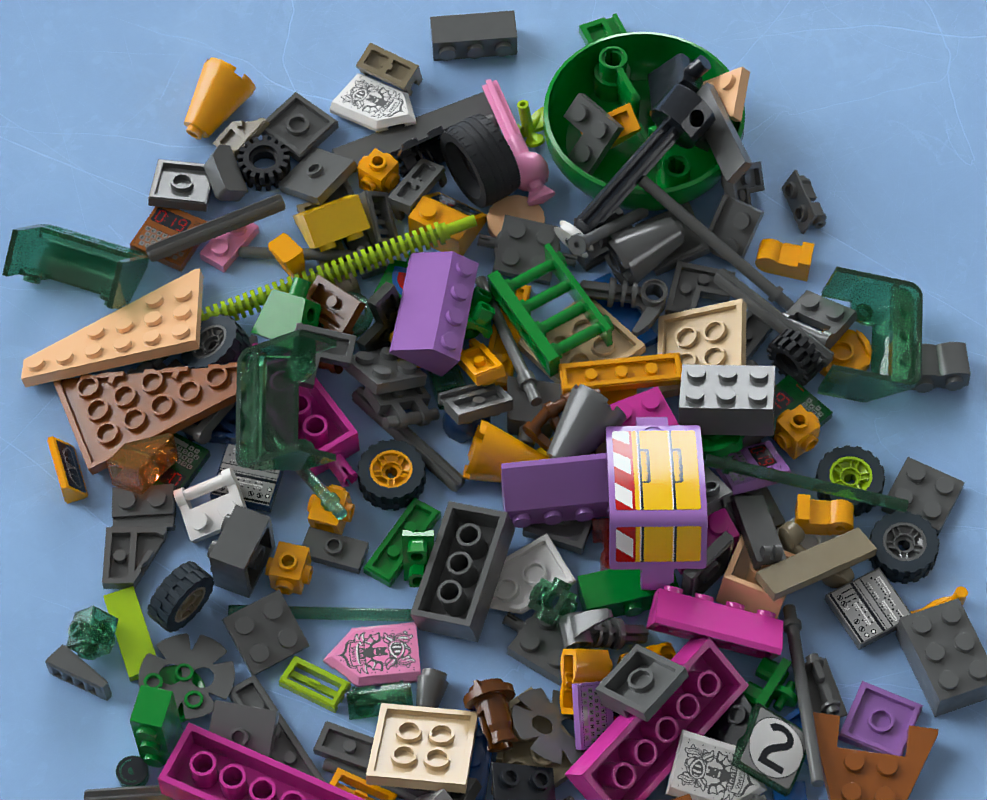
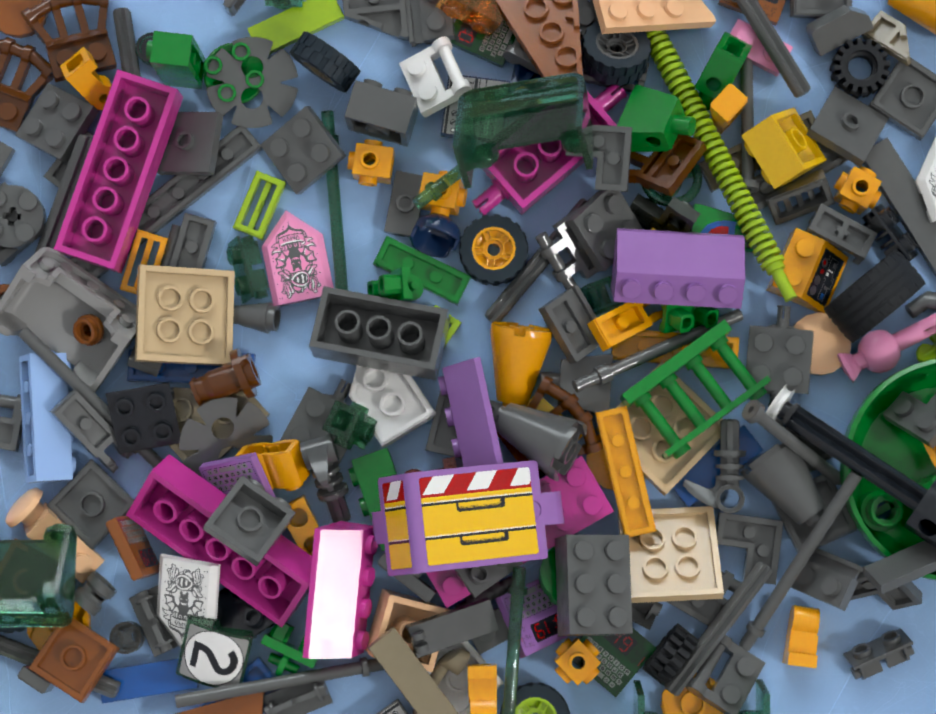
camera: 85 degrees right, 25 degrees up
none -> dark blue hair [410,213,461,258]
none -> green torso [695,32,752,110]

